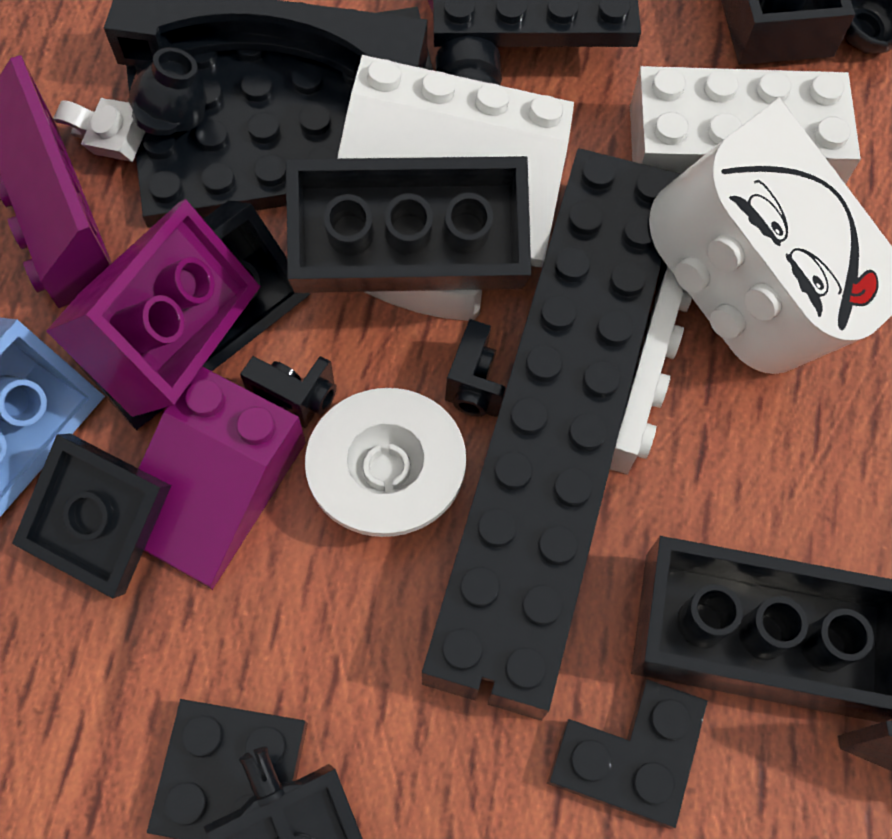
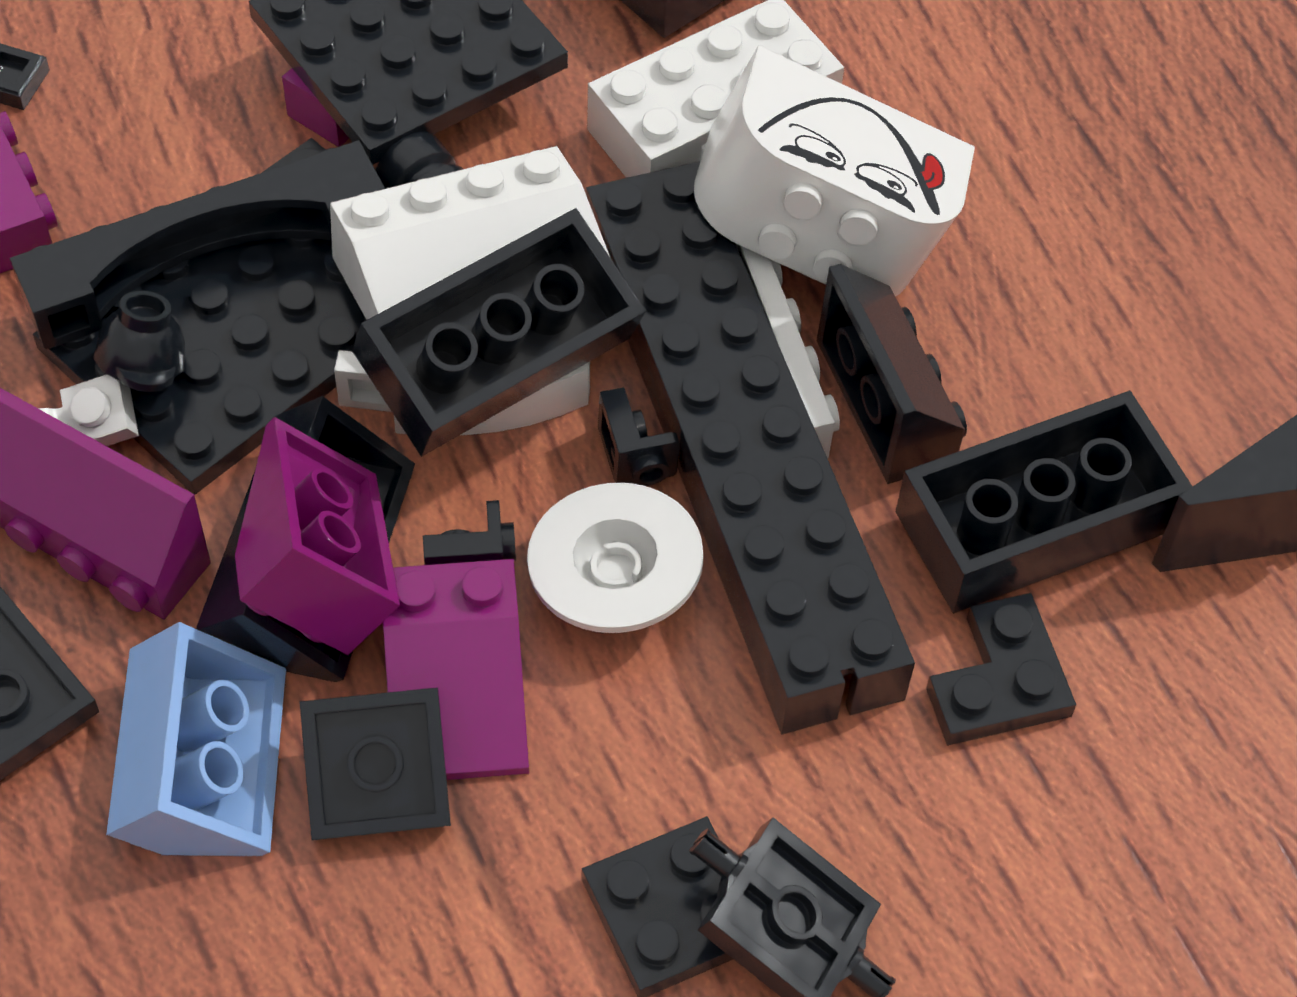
camera: 35 degrees left, 10 degrees down
none -> black slope [816,264,967,484]

